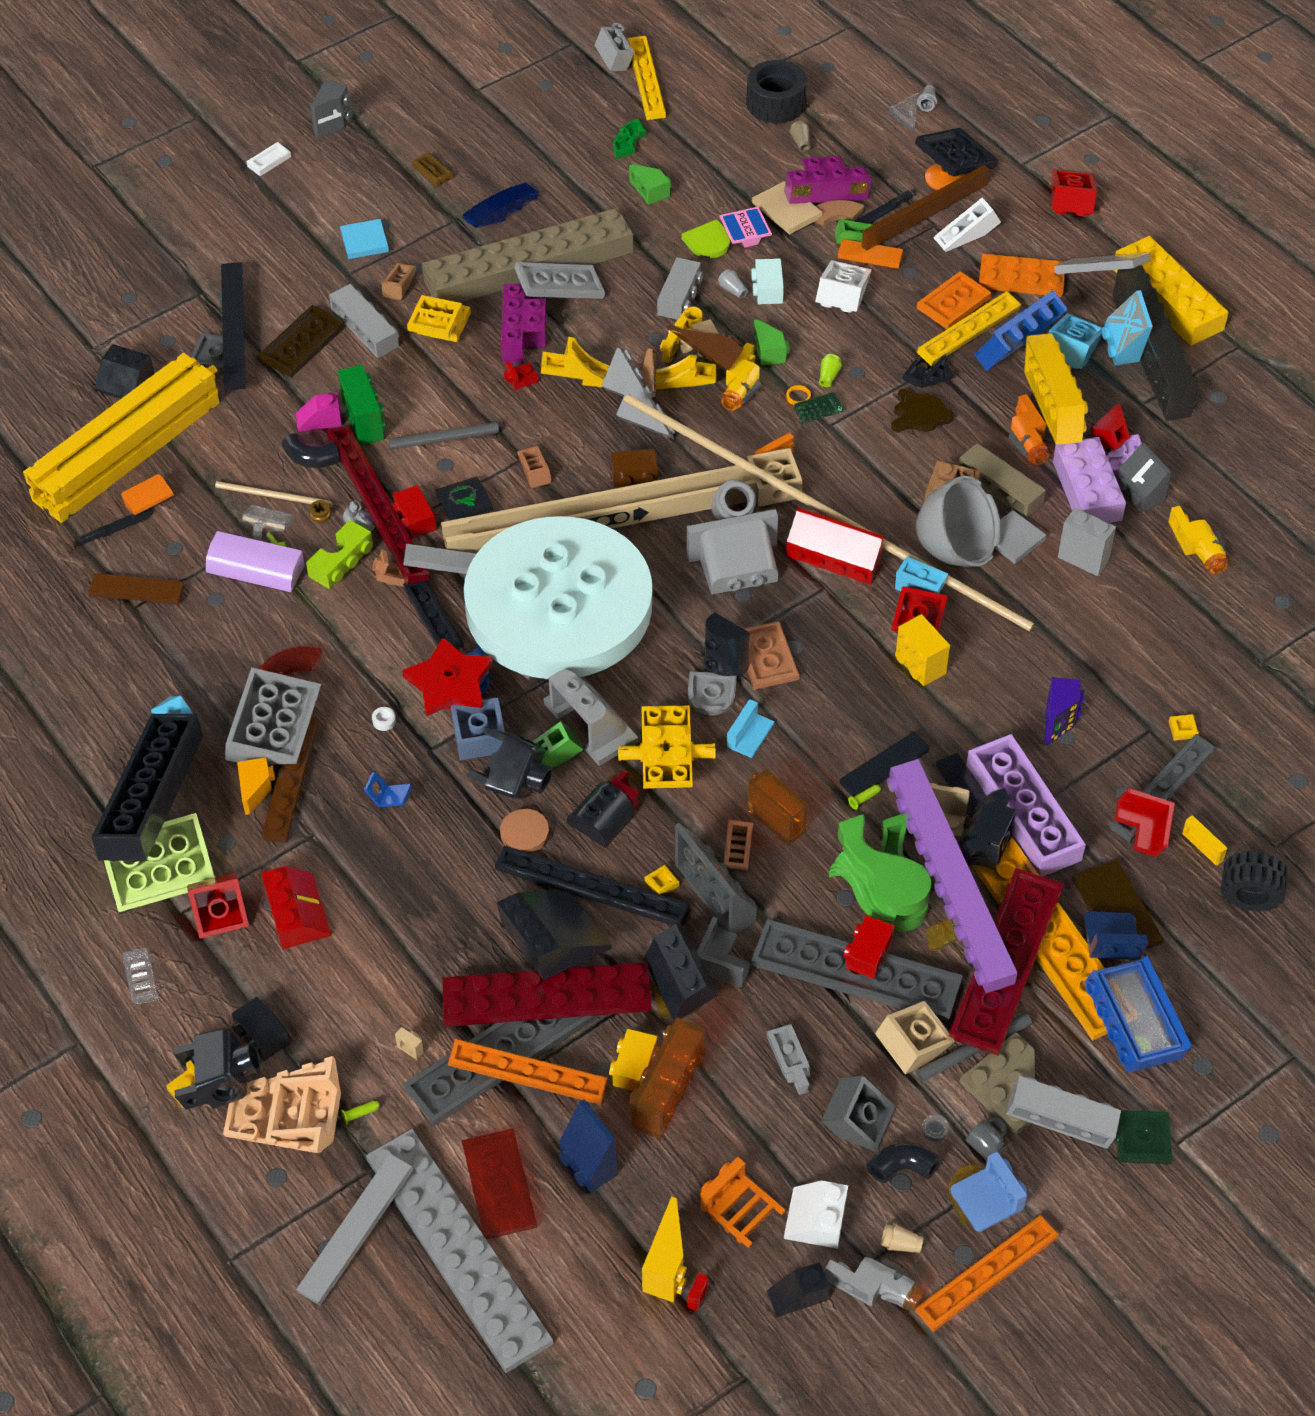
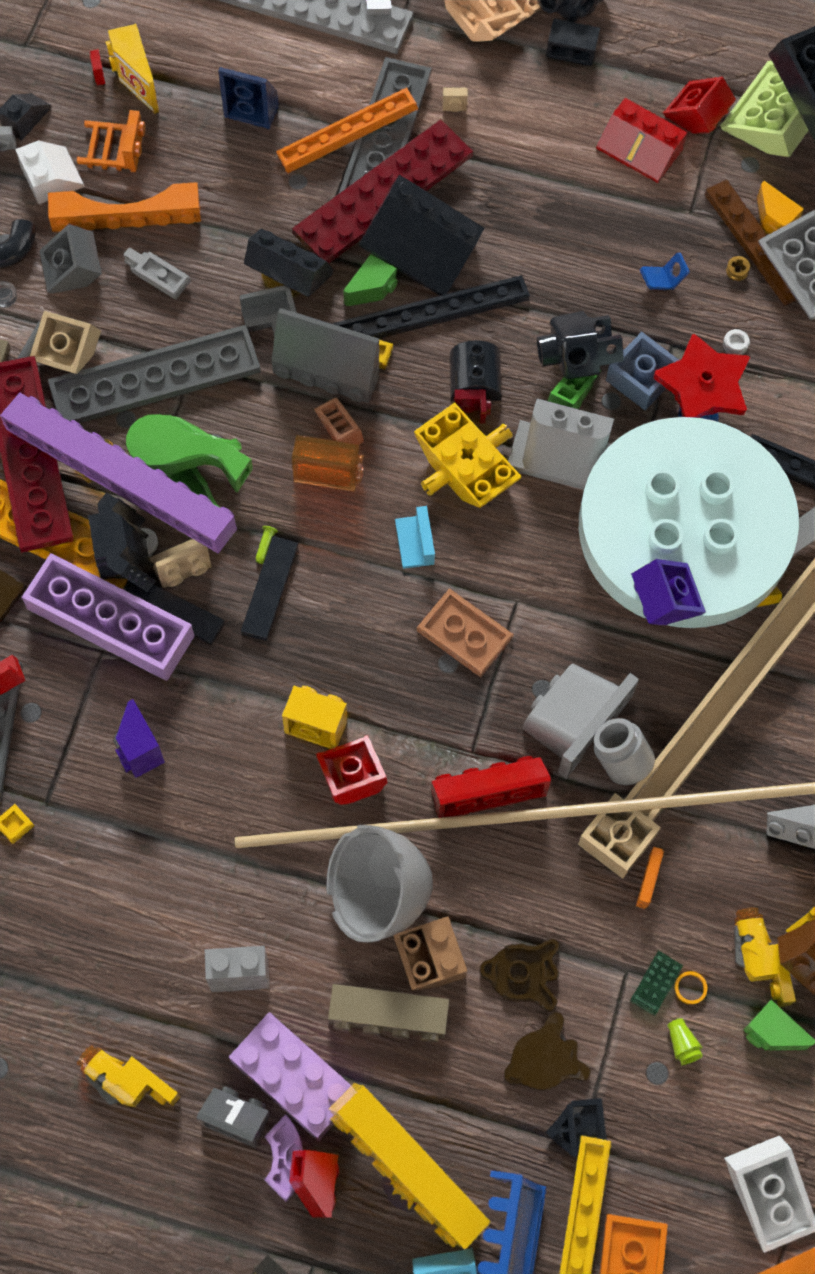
camera: 140 degrees right, 15 degrees up
clear slope [122,948,158,1006] -> none
lime piece [341,1101,380,1125] -> none
clear red tile [461,1128,537,1240] -> none
nougat tile [500,809,549,854] -> none
yellow brick [609,1029,658,1093] -> none
reddish brown brick [611,449,658,487] -> none
clear orange brick [629,1017,705,1140] -> none
light grey tile [688,671,737,715] -> none
black brick [704,612,750,676] -> none
red brick [843,915,895,979] -> none
medium azure panel [895,557,948,594] -> none
light grey tile [994,510,1046,564] -> none
orange plate [1009,394,1049,465] -> none
none -> orange arch [48,182,201,232]
none -> bright green slope [343,254,398,306]
none -> dark brown tile [479,938,560,1012]
none -> dark purple slope [631,559,706,625]
none -> pearl gold bush [726,256,750,281]

